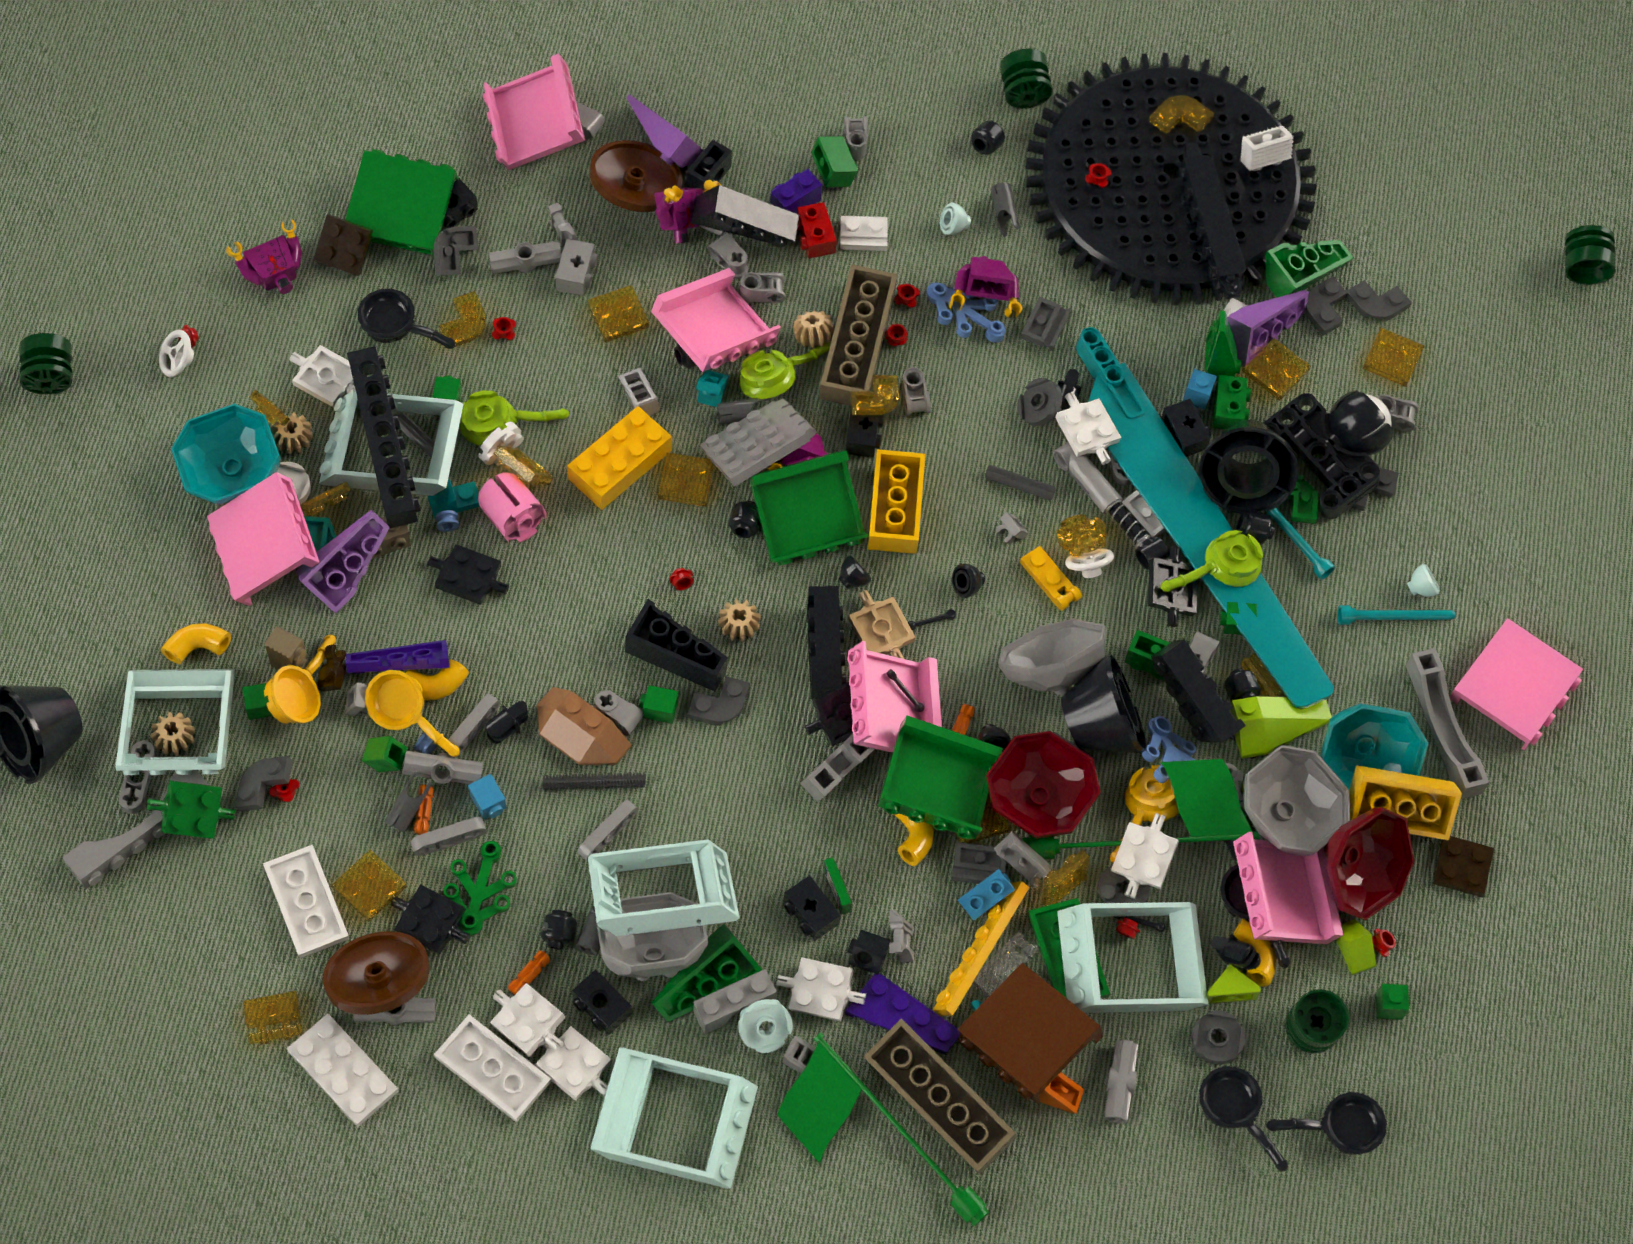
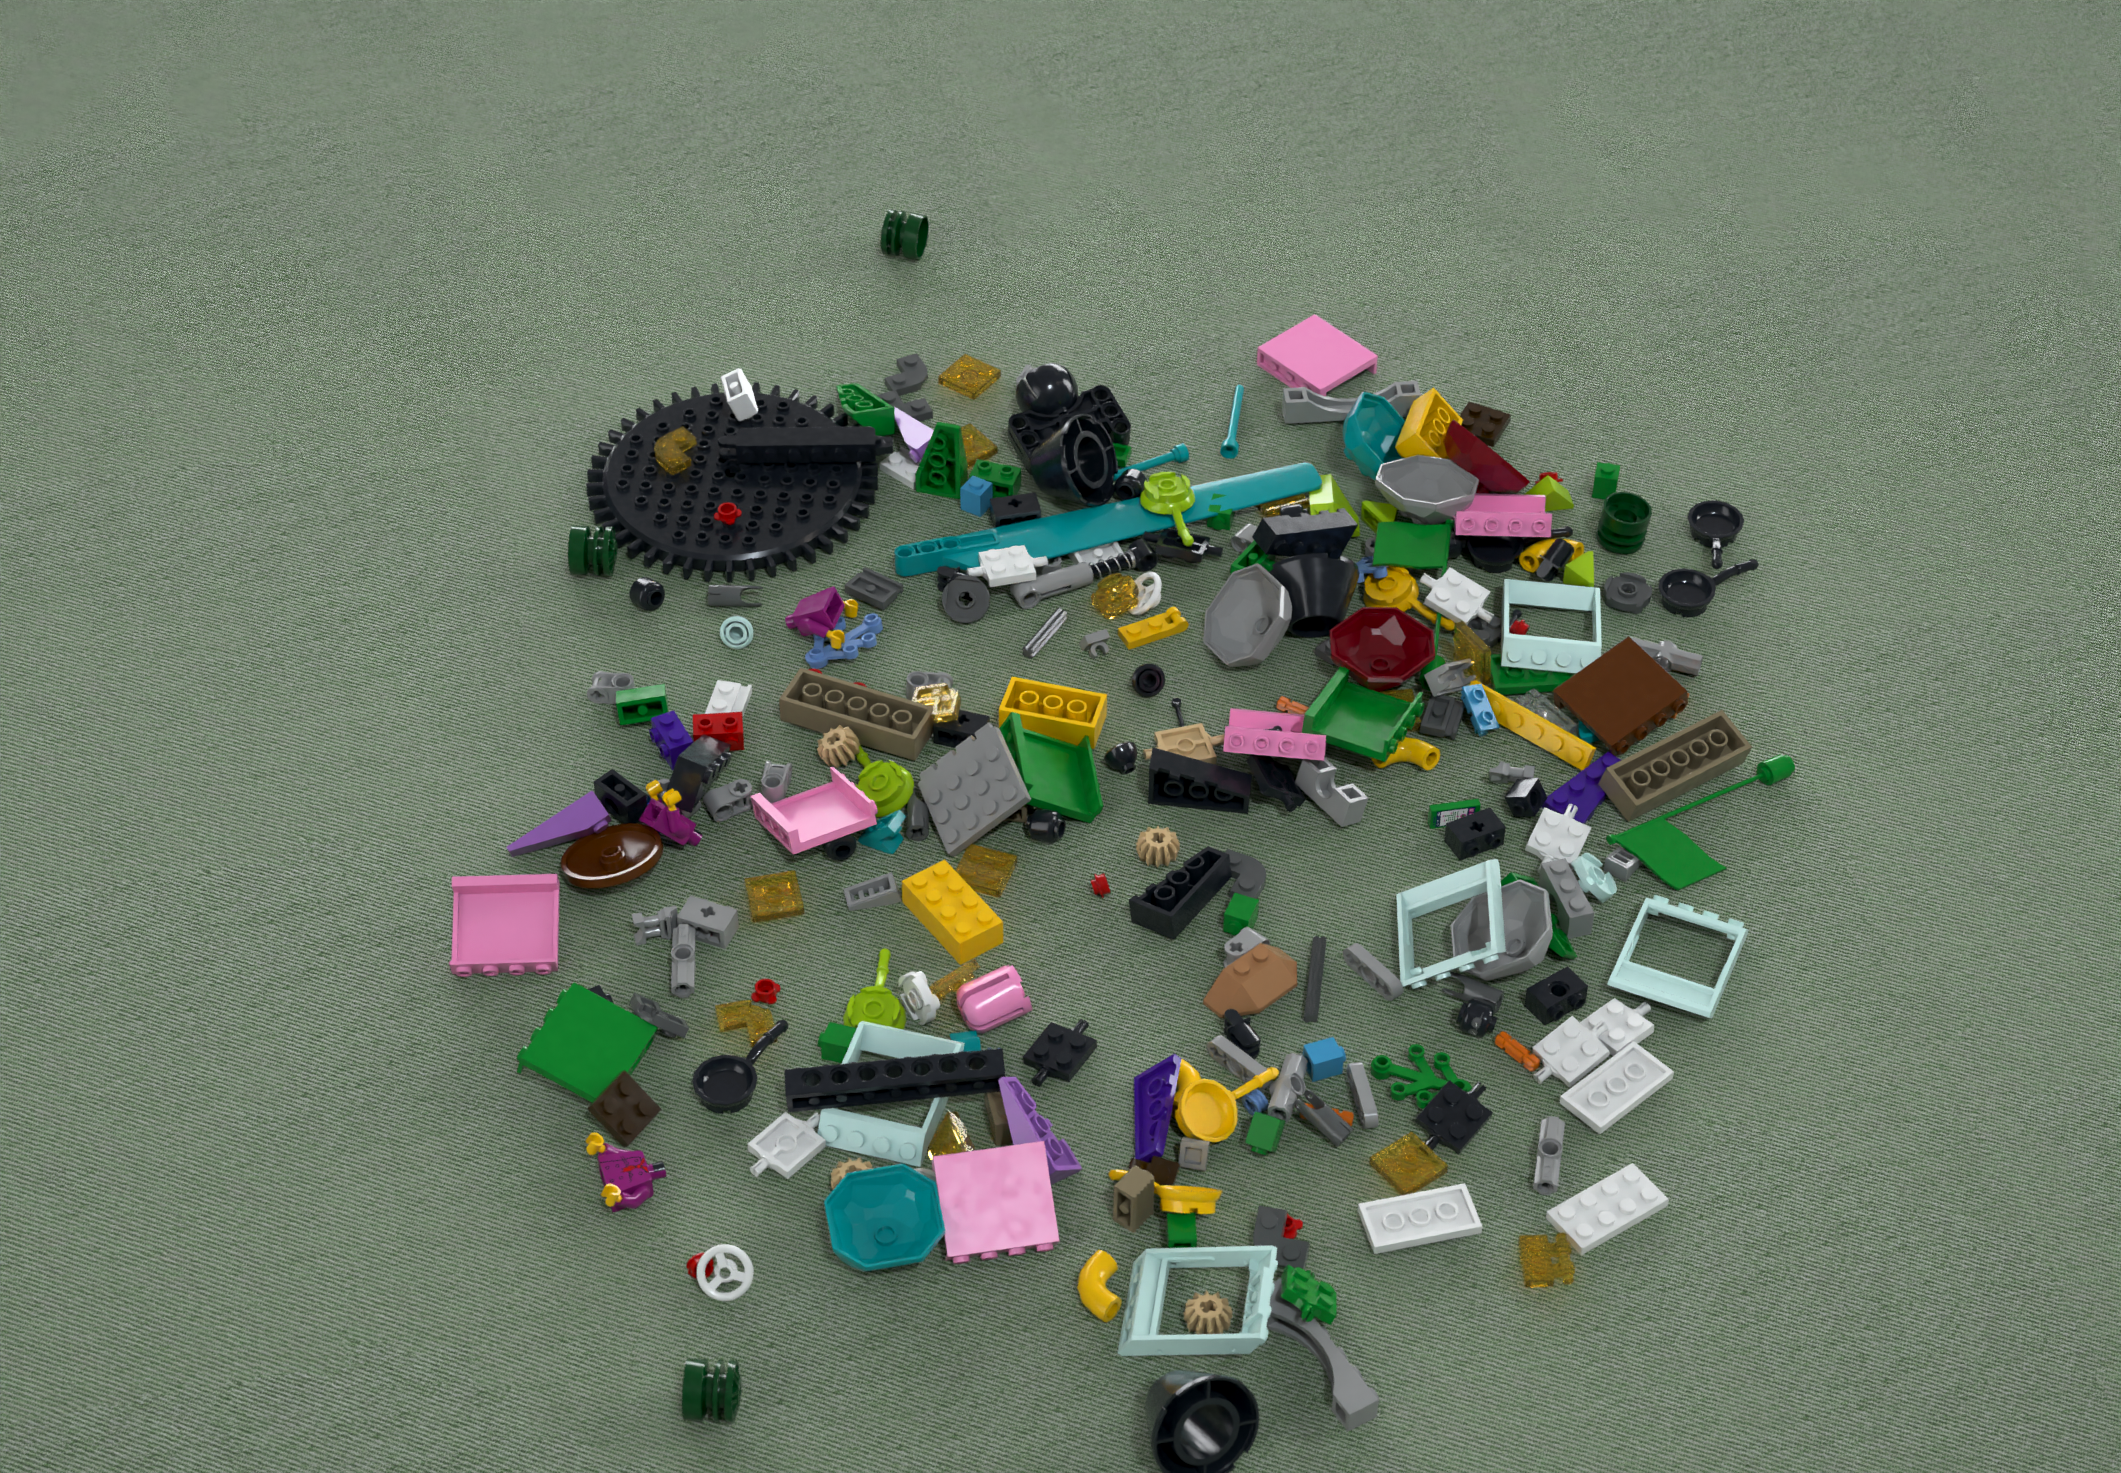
camera: 75 degrees left, 20 degrees down
light grey beam [119,740,156,814] -> none
clear yellow plate [249,389,290,426] -> none
reddish brown dish [323,931,430,1015] -> none
black brick [977,724,1011,752] -> none
light aqua brick [1407,564,1440,597] -> none

